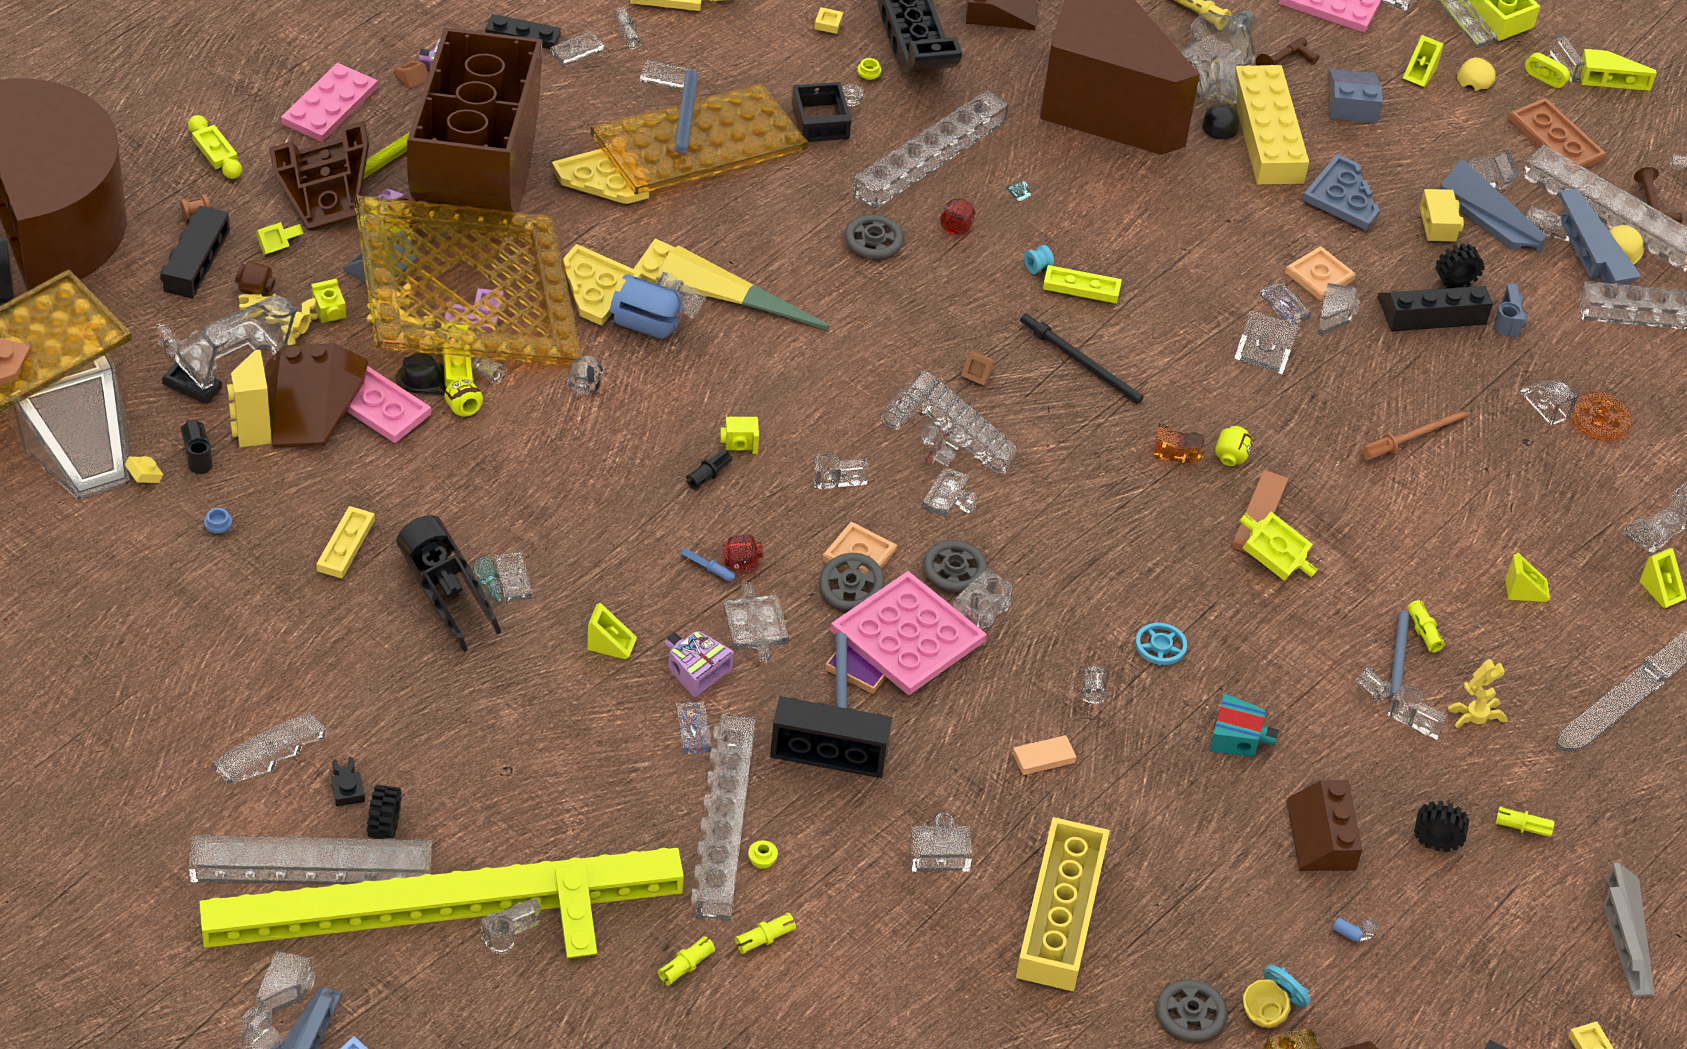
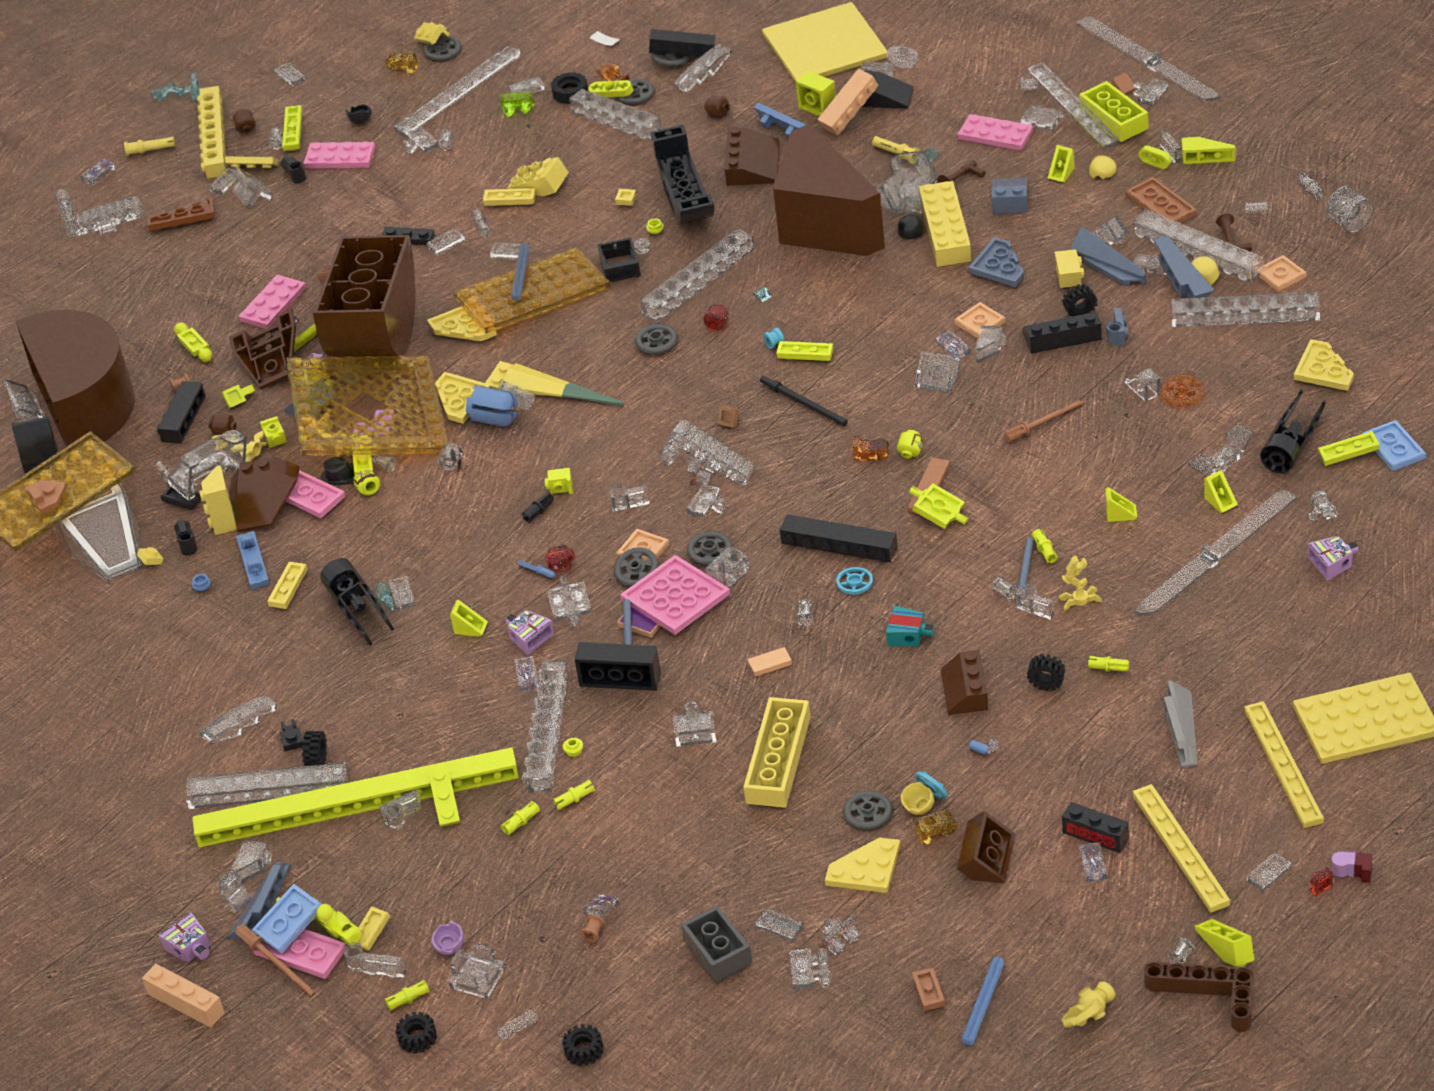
camera: 10 degrees right, 5 degrees down
none -> medium blue hinge [236,531,270,590]
none -> black brick [780,514,898,563]

